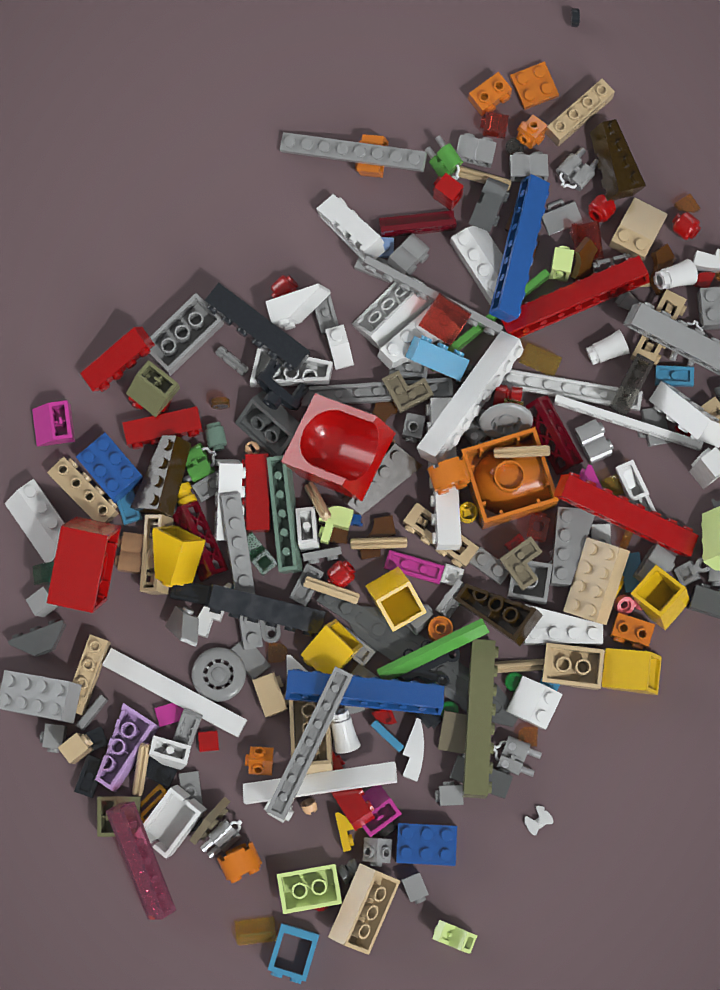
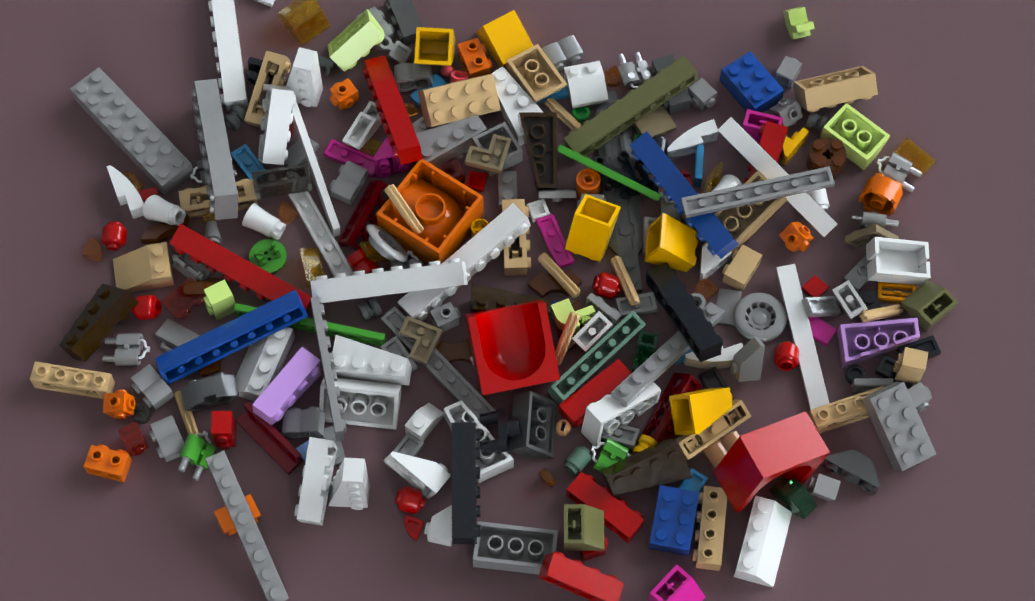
camera: 130 degrees left, 15 degrees down
clear pink brick [106,802,176,920] -> none
light grey axle [215,346,248,376] -> none
dark azure window [268,923,320,984] -> none
dark azure brick [405,335,470,381] -> none
clear red tile [418,293,472,346] -> none
orange brick [427,456,472,495] -> none
orange plate [510,61,559,110] -> none
white piece [525,806,553,836] -> none
none -> bright green plate [249,239,287,274]
none -> lavender wedge [252,347,321,425]
none -> clear orange tile [279,201,298,226]
none -> dark pink tile [323,139,375,178]
none -> white wedge [328,458,370,510]
none -> orange brick [329,78,359,111]
none -> red tile [404,515,424,541]
none -> white slope [424,505,452,547]
none -> light grey brick [542,35,583,72]
none -> clear yellow slope [703,162,723,193]
none -> red head [774,341,799,371]
none -> reddish brown brick [806,138,847,179]
none -> black tile [845,365,866,384]
none -> light grey piece [877,152,923,193]

